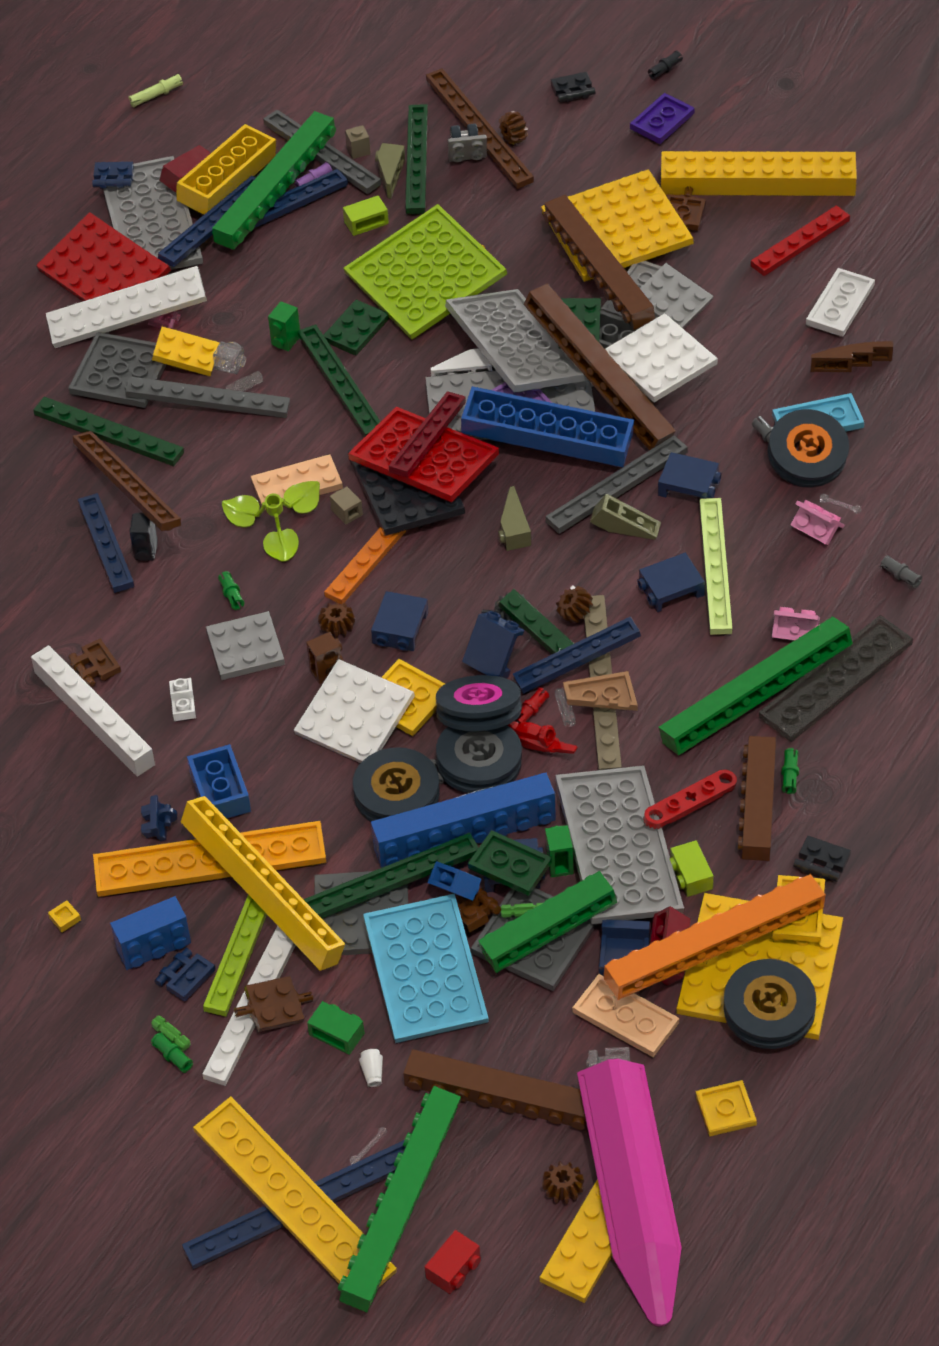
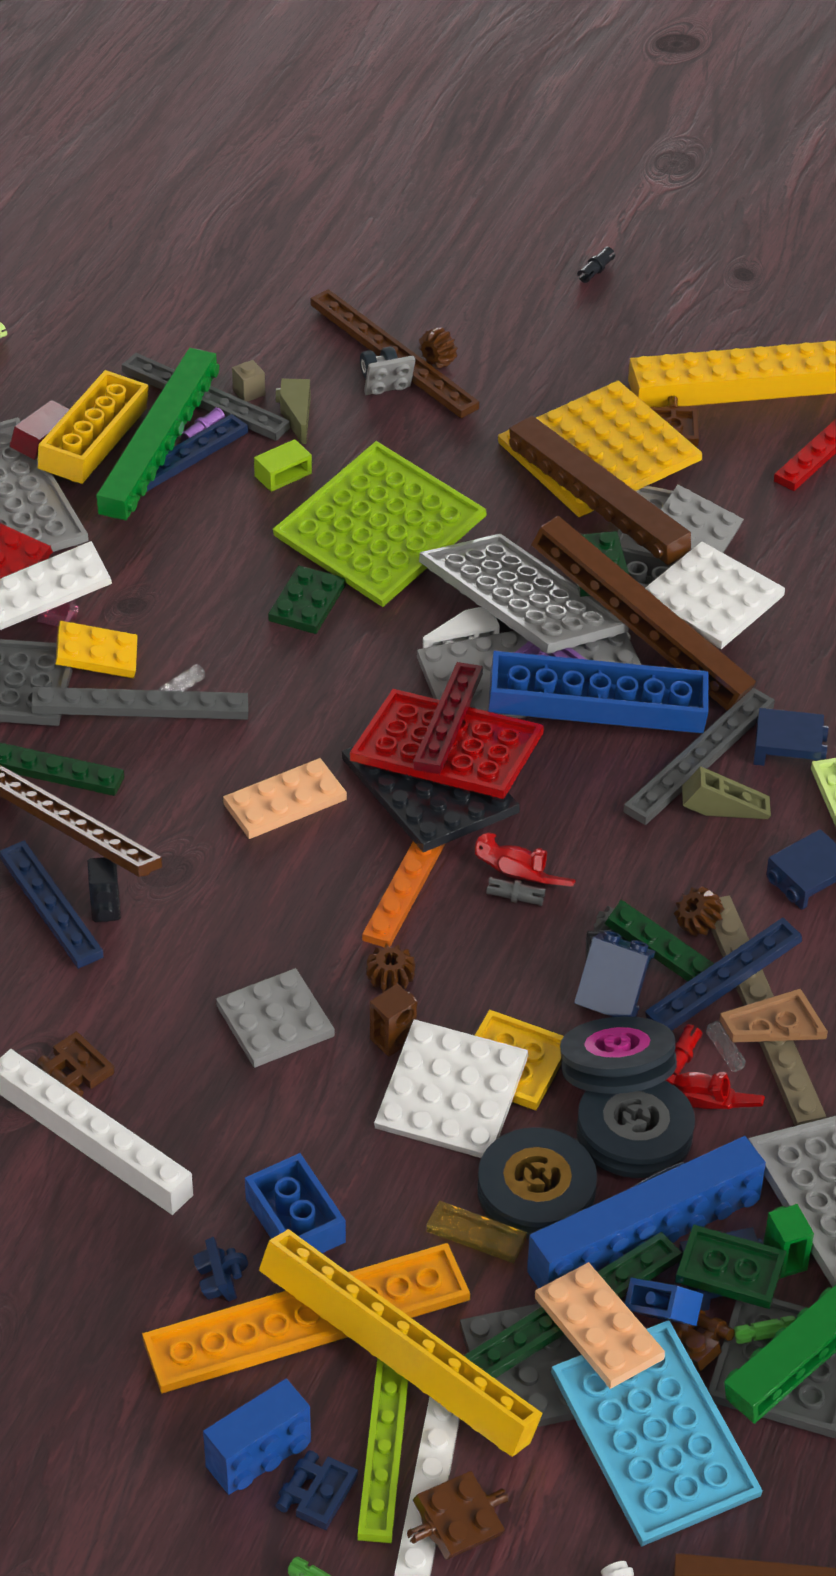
camera: 15 degrees left, 5 degrees down
yellow plate [48,901,81,932] -> none
dark blue plate [158,176,255,268] -> none
white slope [169,678,196,721] -> none
clear brick [213,341,246,375] -> none
green pin [218,571,245,610] -> none
lime plant [222,481,320,562] -> none
green piece [268,301,300,352] -> none
dark green plate [298,324,381,437] -> none
green piece [307,1001,365,1055] -> none
dark tan brick [330,486,363,525] -> none
dark blue panel [371,591,429,651] -> none
dark green plate [406,104,428,214] -> none
olive slope [498,486,531,551] -> none
black plate [551,72,596,102] -> none
dark purple plate [630,93,695,144] -> none
none -> clear yellow plate [427,1200,526,1263]
none -> red animal [475,832,576,886]
none -> dark grey pin [486,876,546,906]
none -> light nougat plate [535,1262,665,1389]

